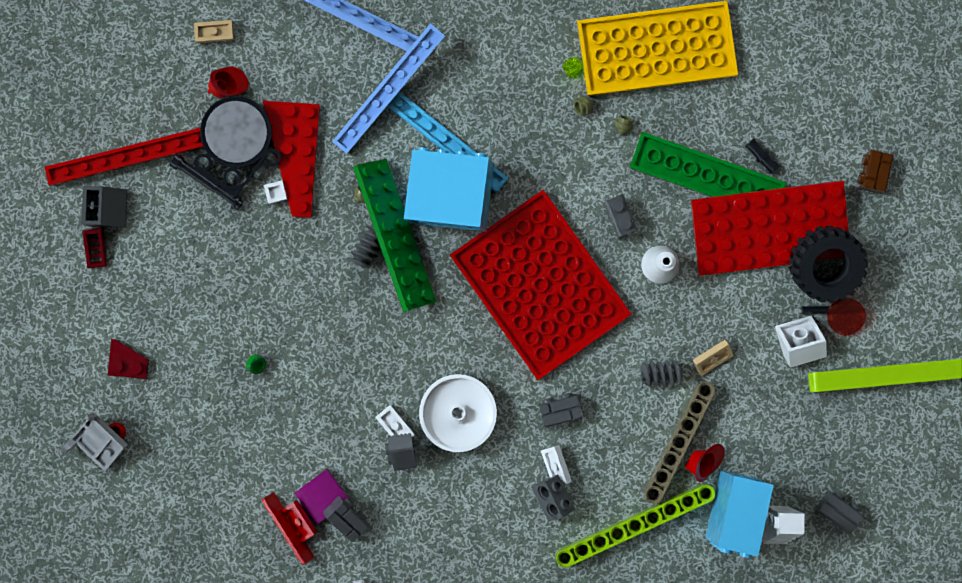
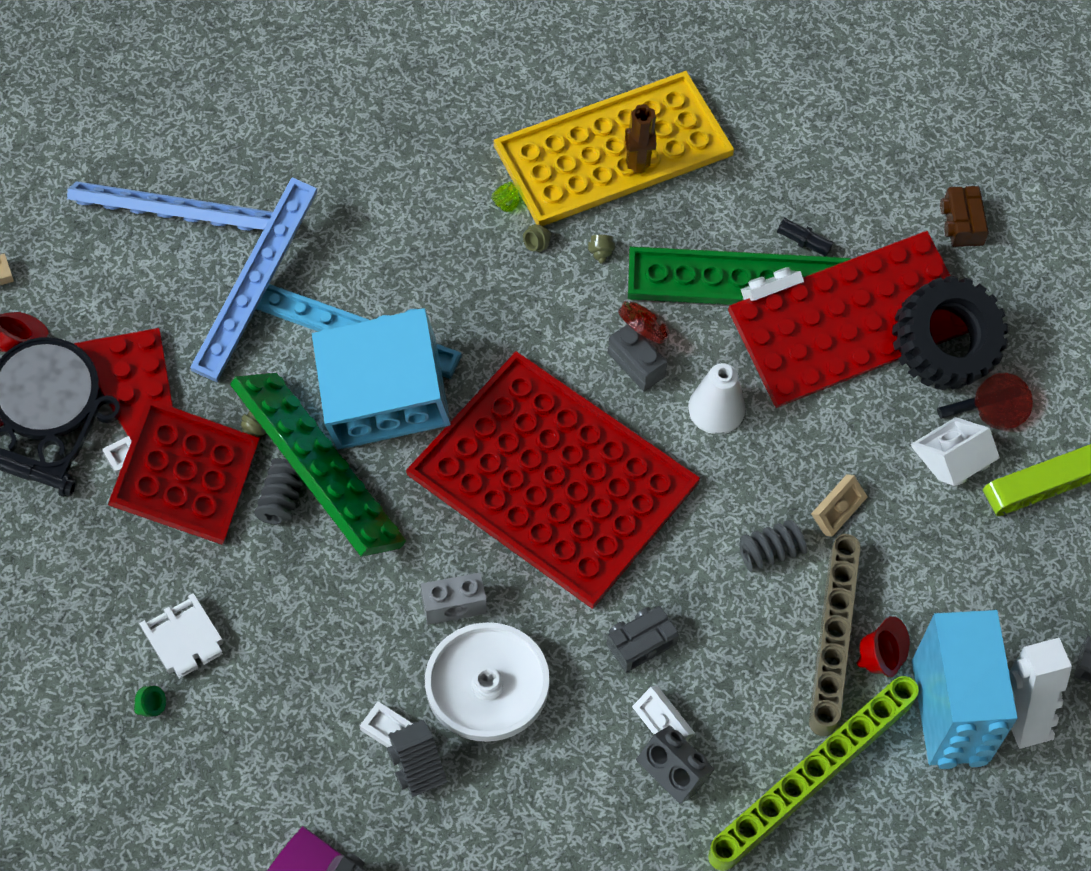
camera: 15 degrees left, 25 degrees down
none -> red plate [108,398,259,545]
none -> white plate [139,593,223,679]
none -> light grey brick [420,573,486,625]
none -> clear red tile [618,301,670,344]
none -> reddish brown piece [625,104,657,173]
none -> white plate [741,267,804,301]

